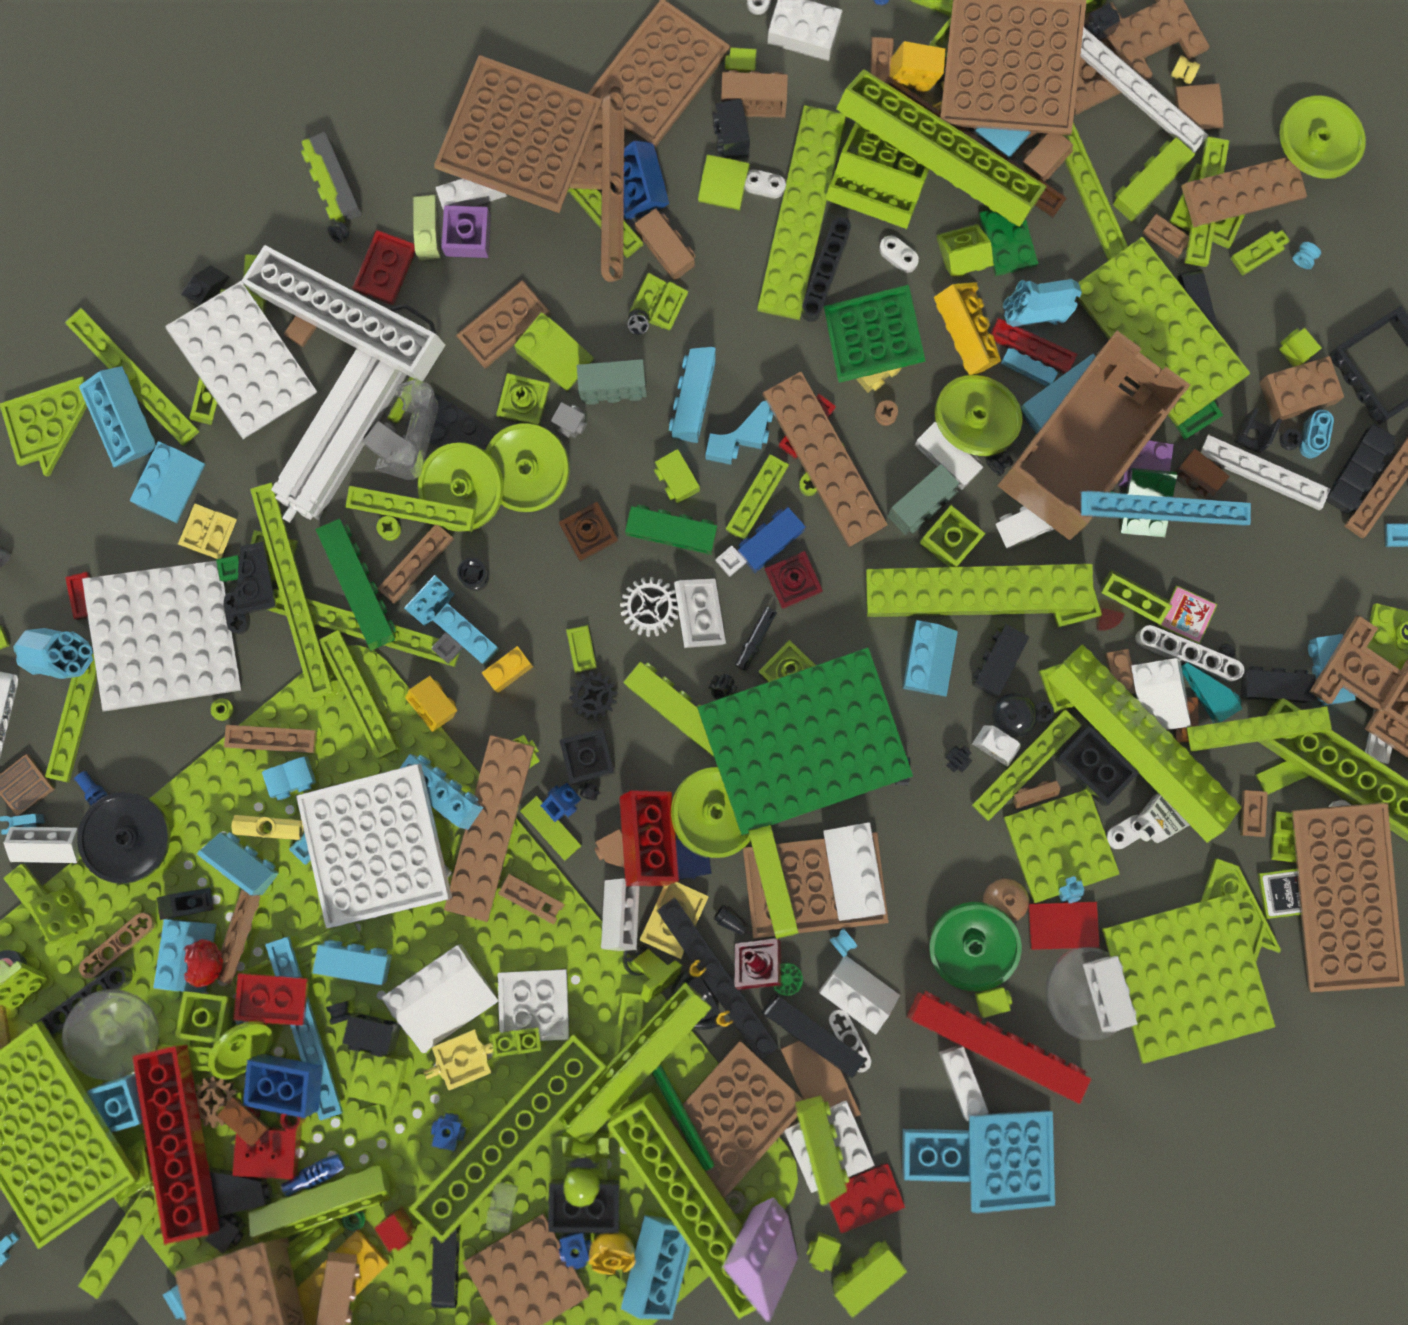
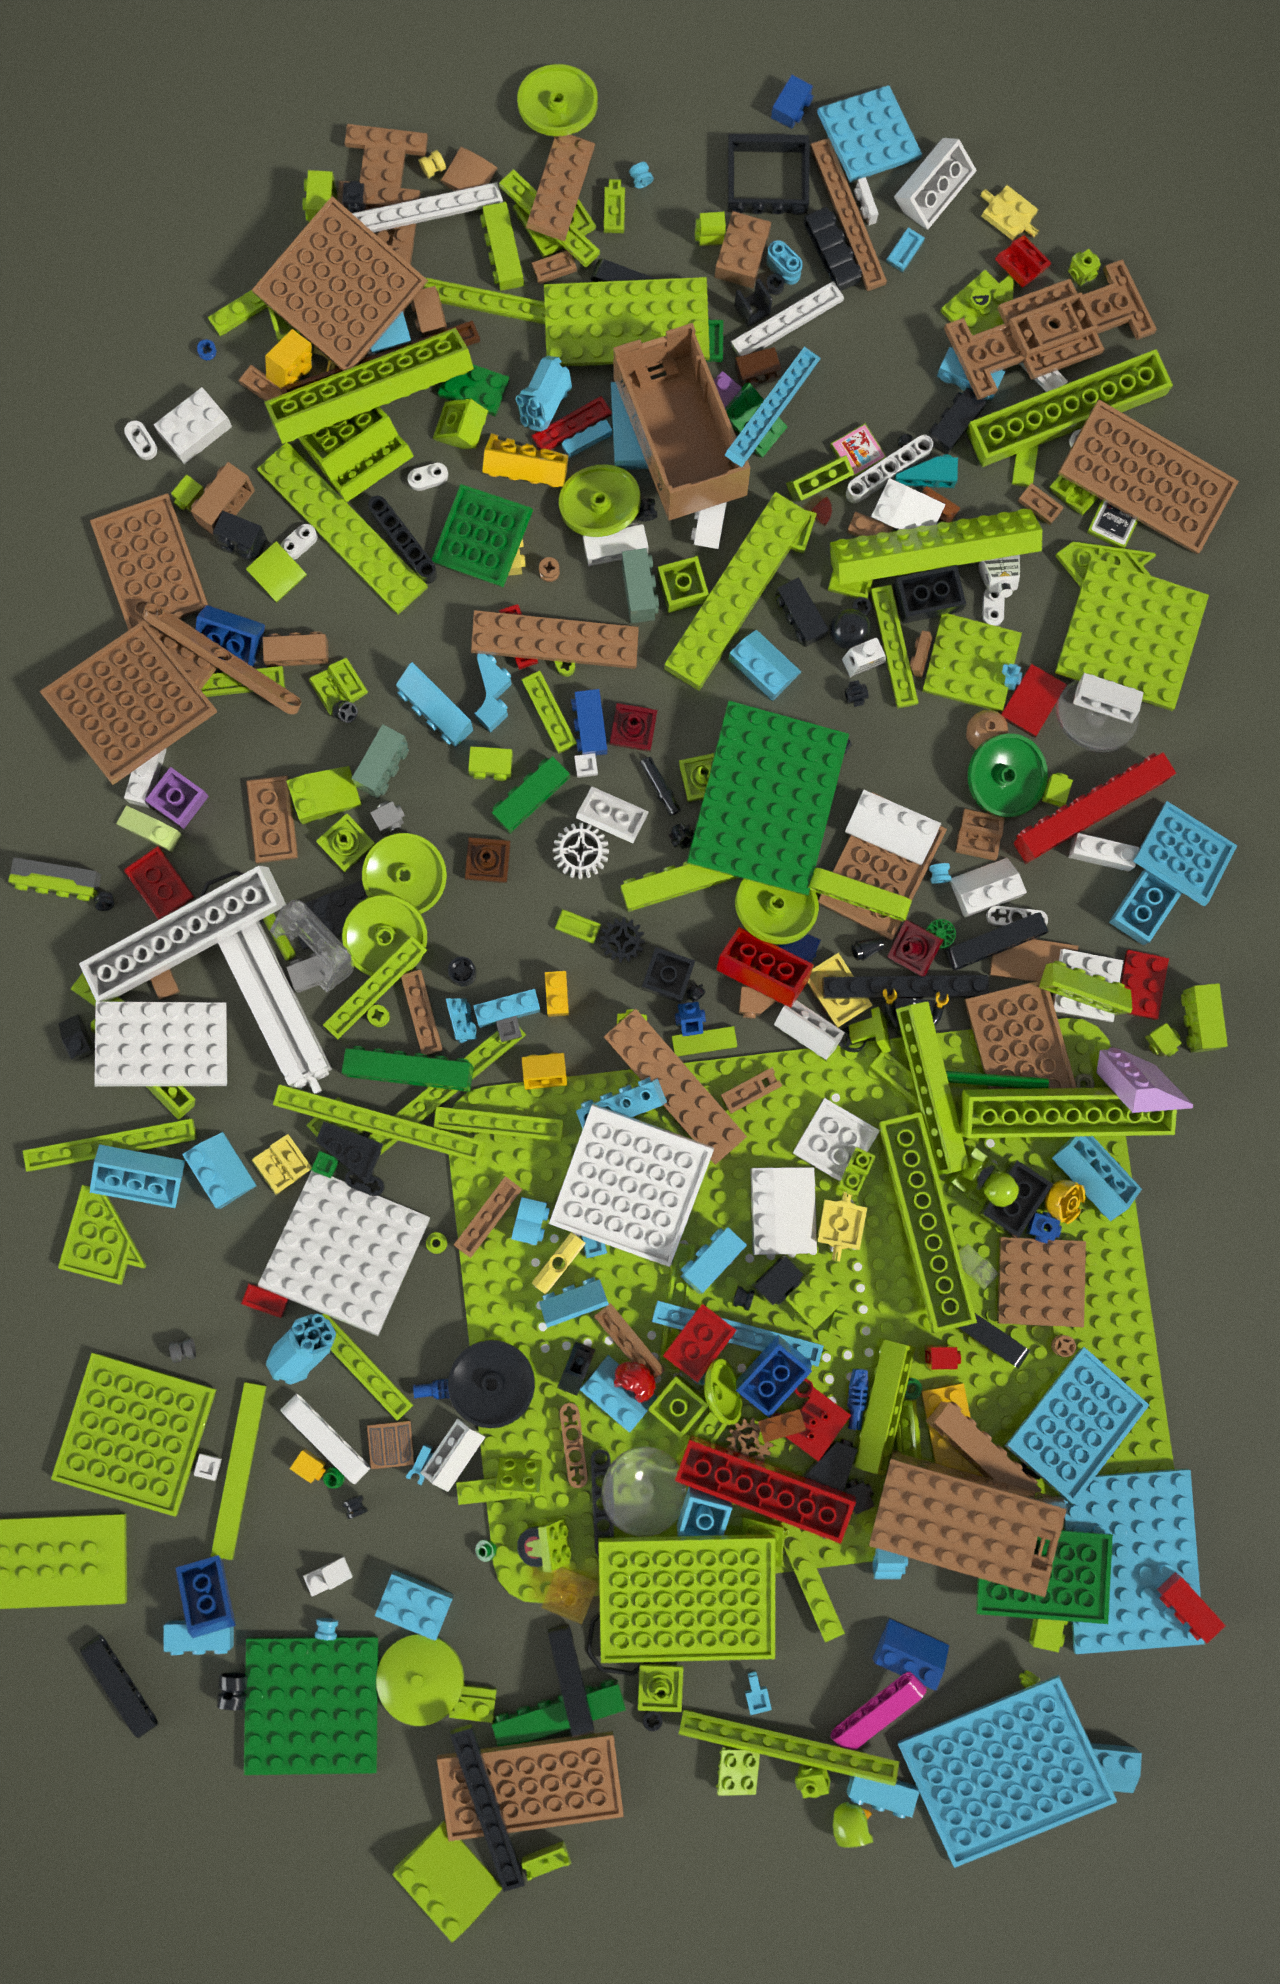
camera: 70 degrees left, 0 degrees up
blue brick [431,1113,466,1151] -> none
lime plate [1187,707,1332,751] -> none
none -> medium nougat slope [955,809,1005,861]

